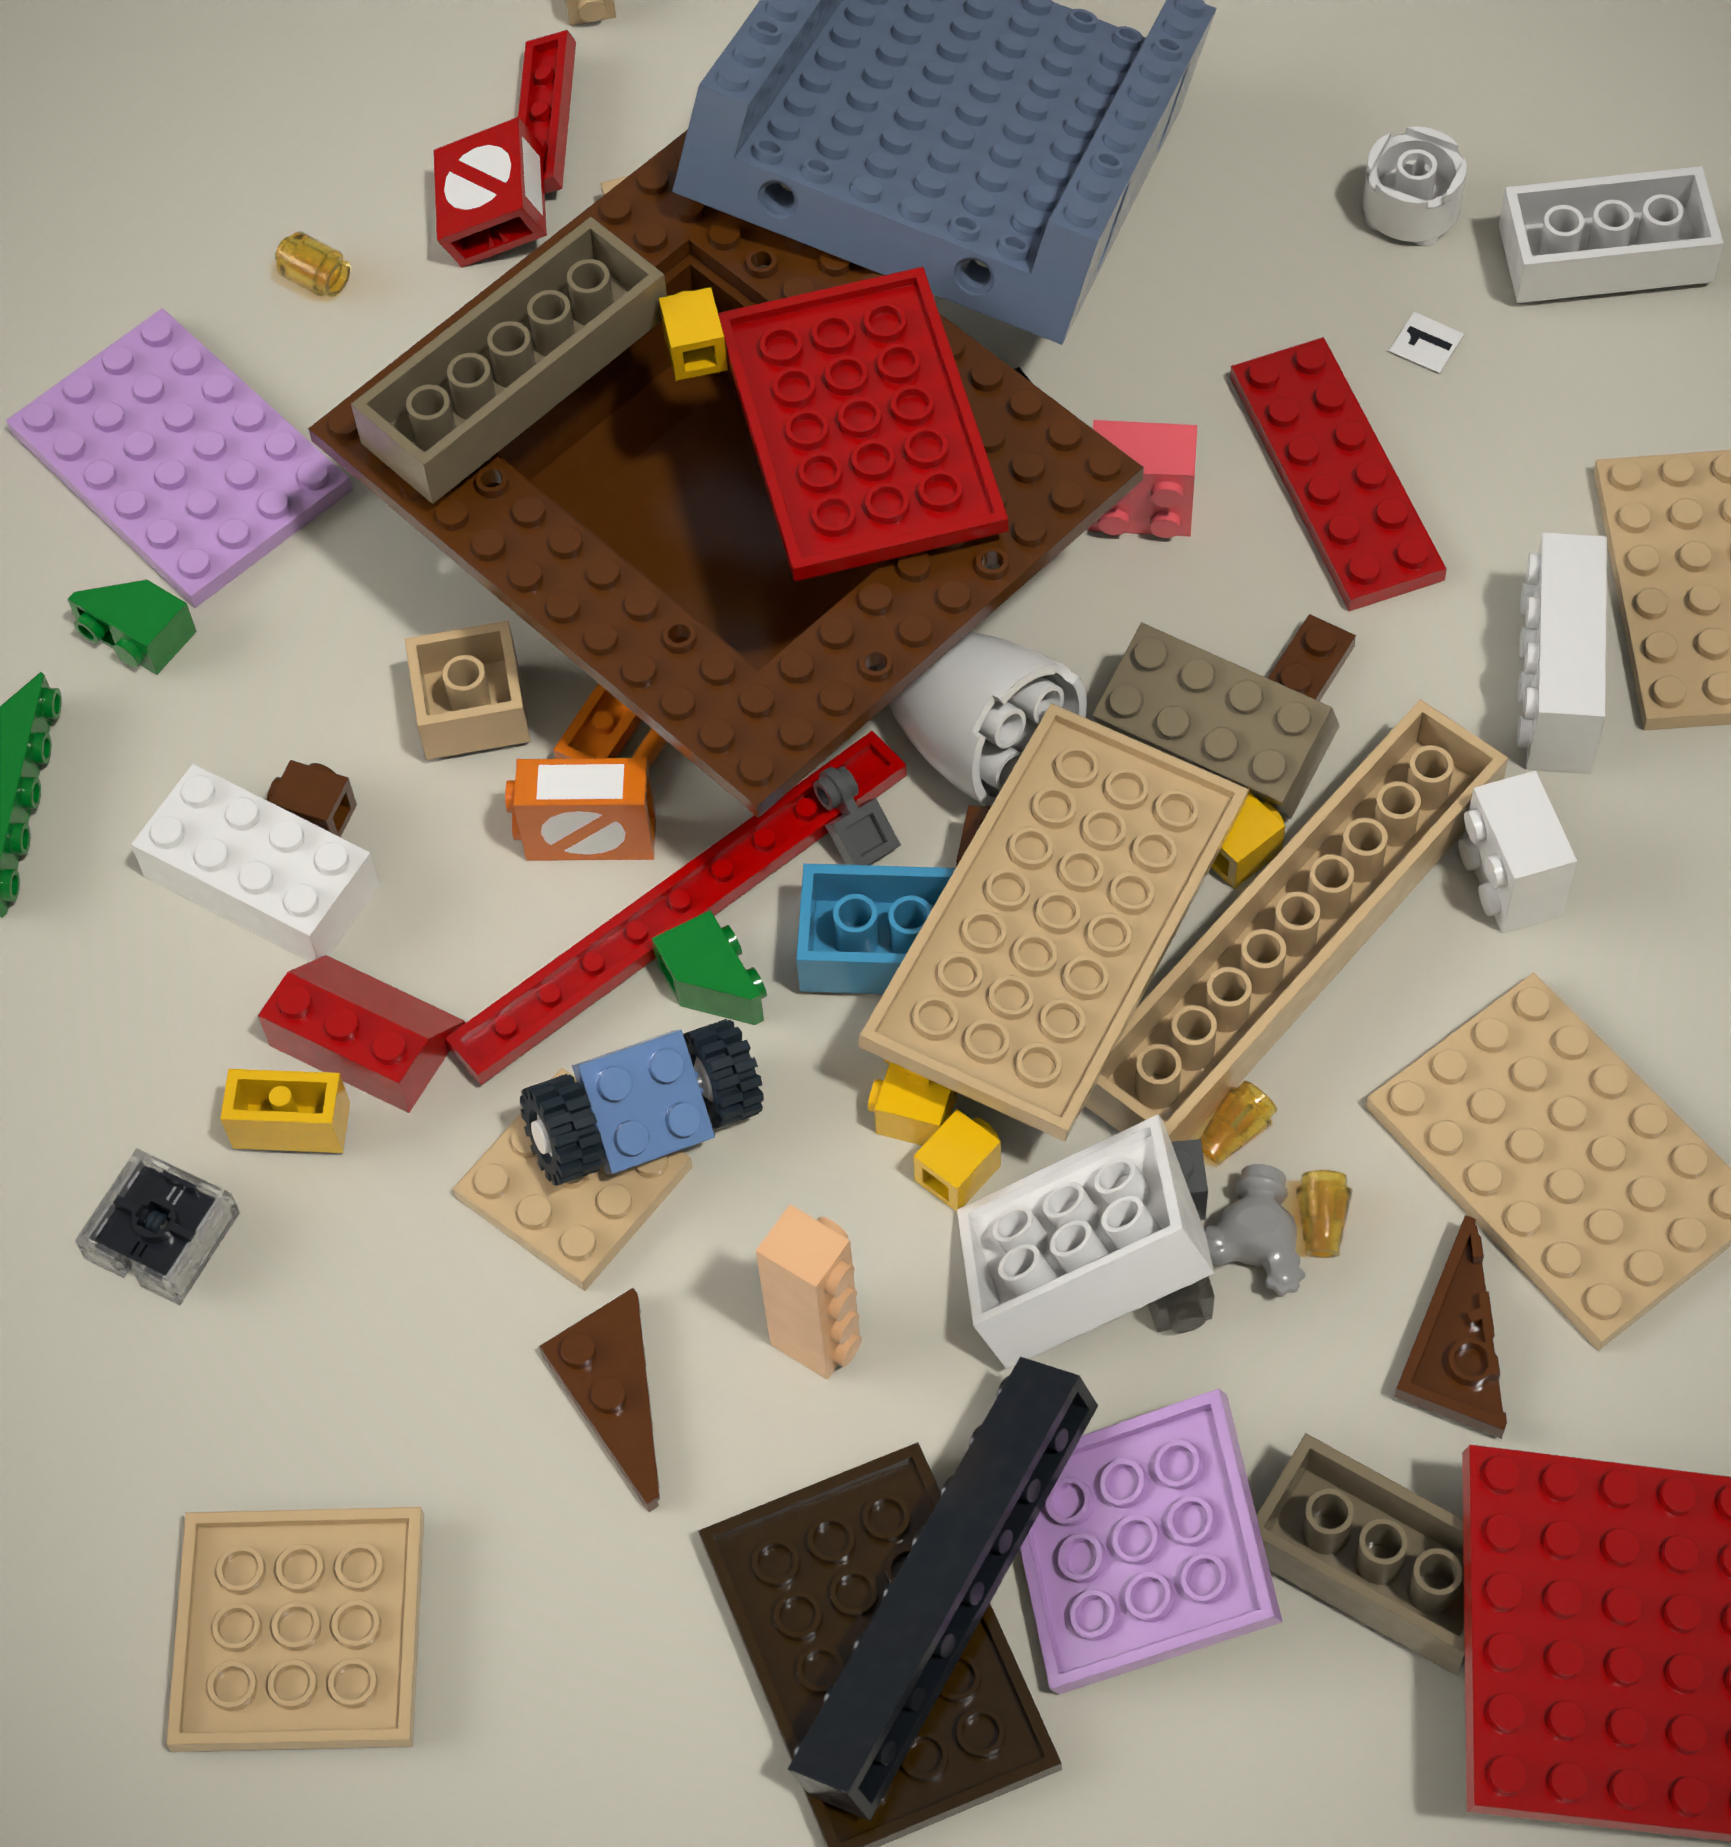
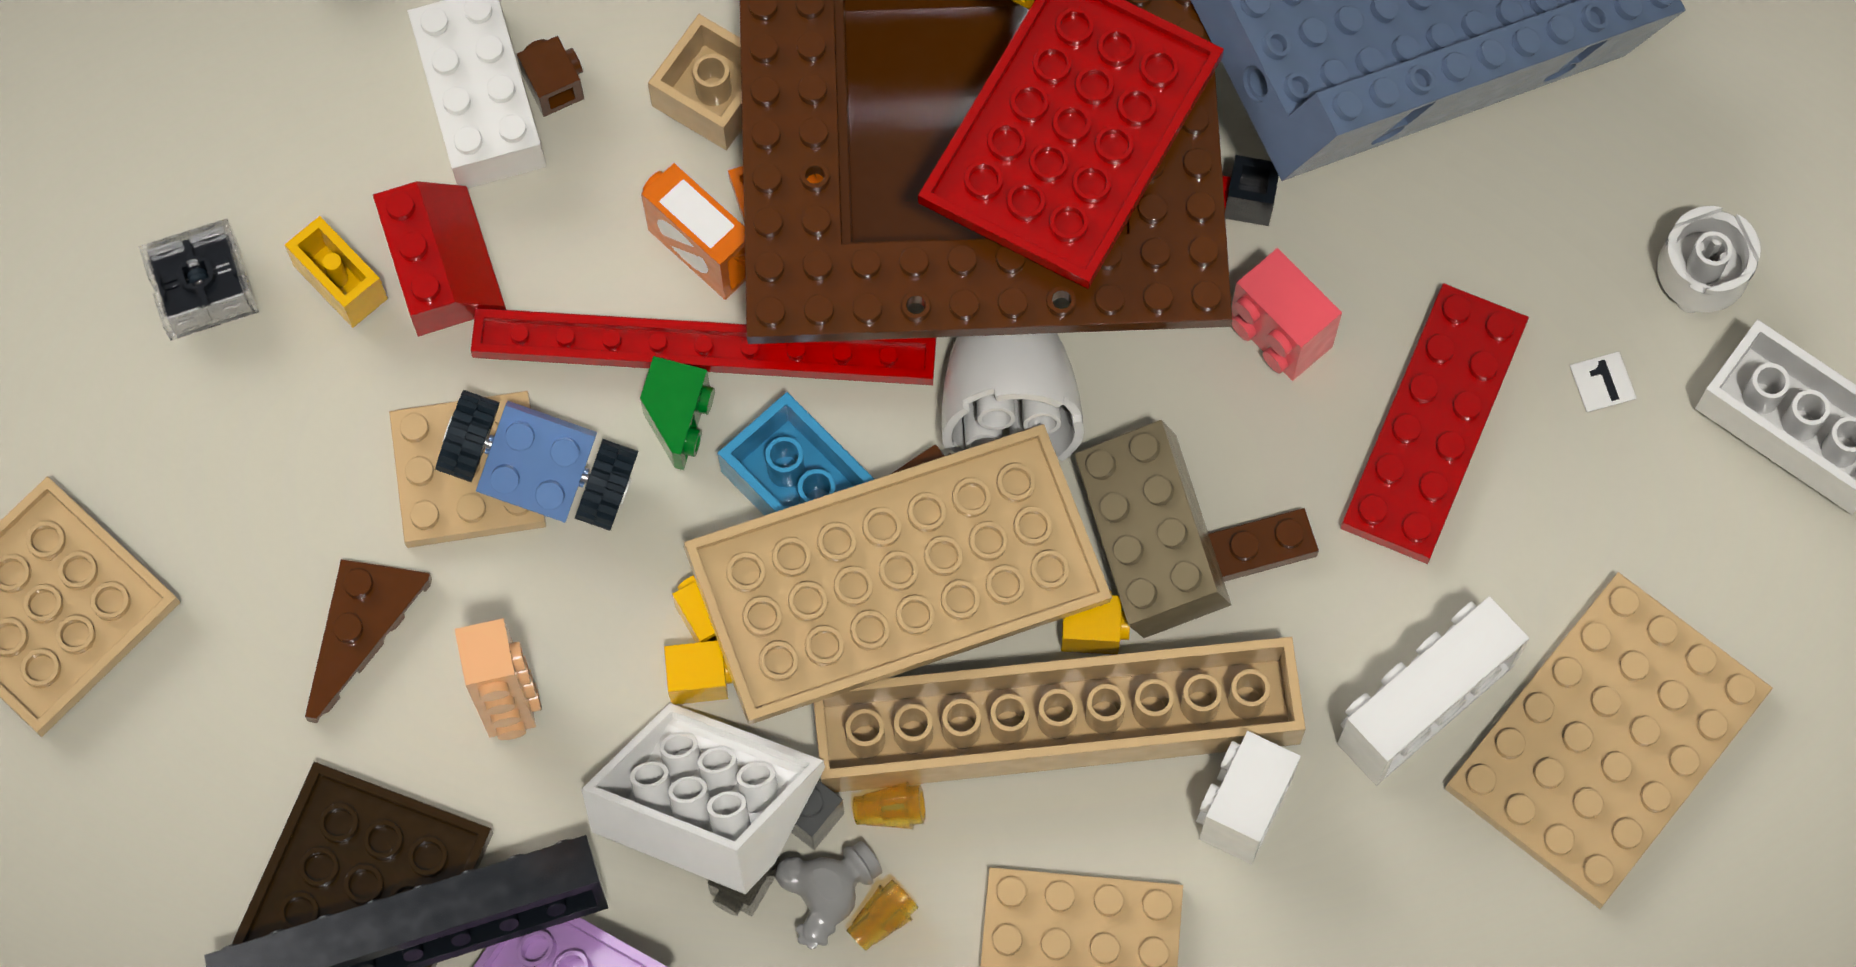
camera: 40 degrees right, 10 degrees up
dark grey plate [813,766,901,865] -> none

